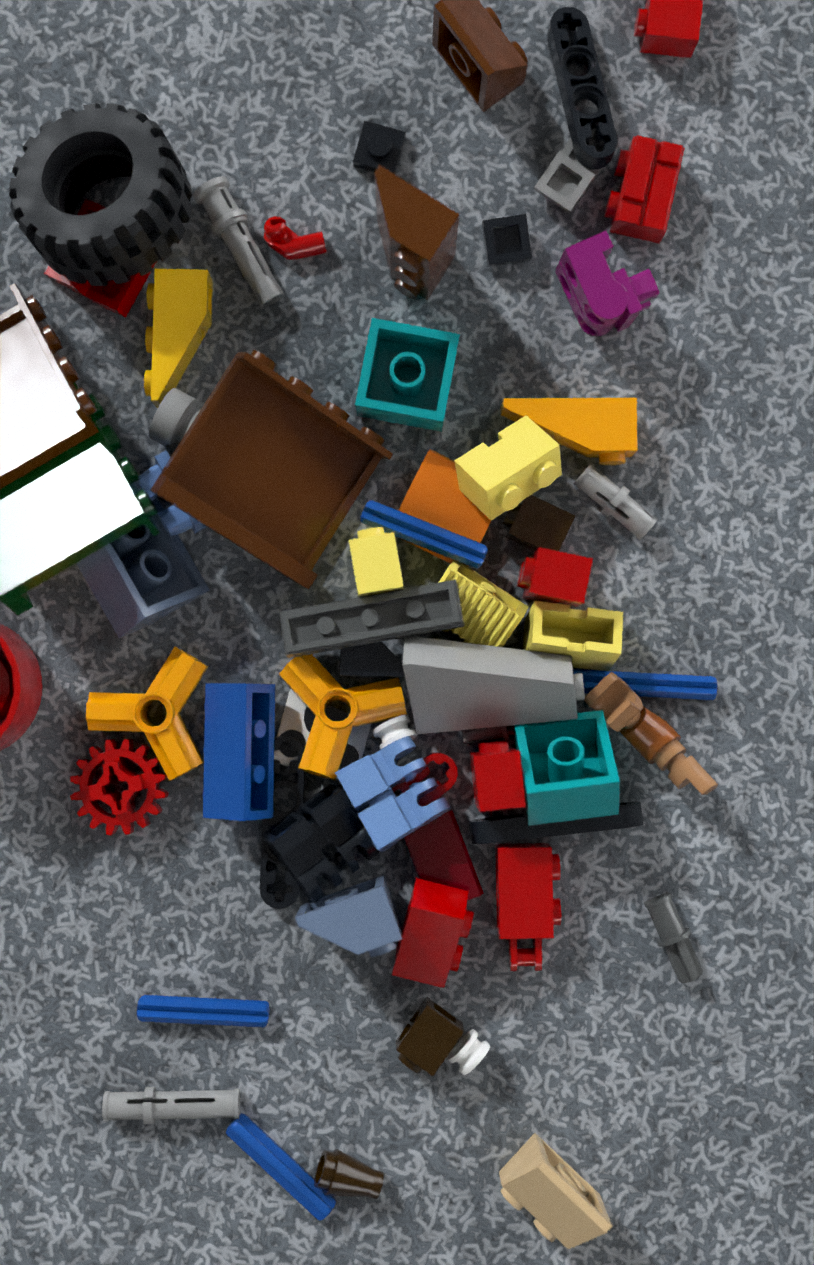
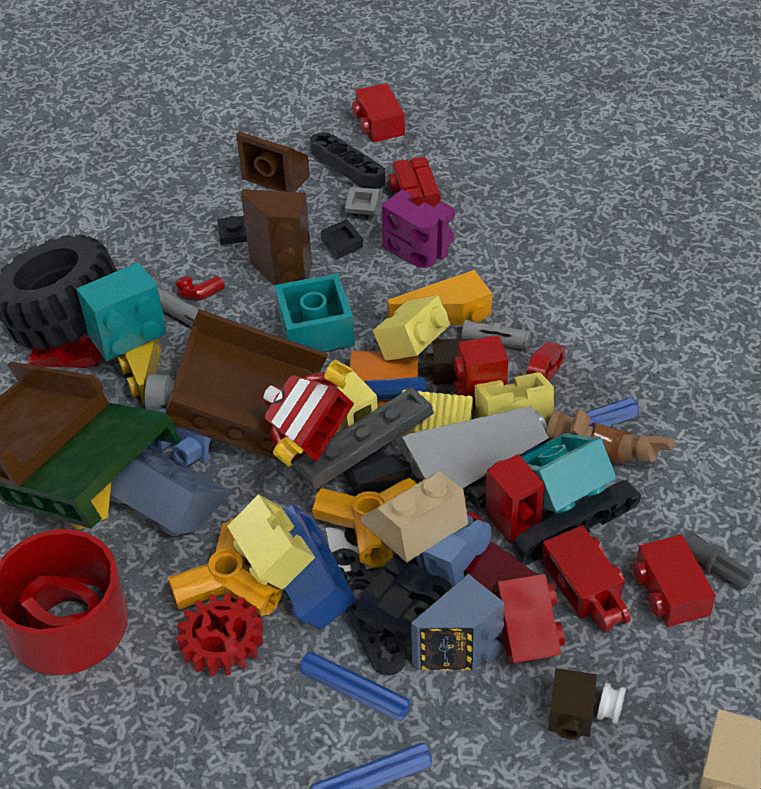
camera: 20 degrees left, 40 degrees down
none -> teal brick [77,262,167,361]
none -> light yellow brick [227,494,315,590]
none -> torso [263,359,354,467]
none -> blue axle [300,652,411,721]
none -> tan slope [361,471,468,562]
none -> red beam [526,341,566,381]
none -> red brick [633,534,716,627]

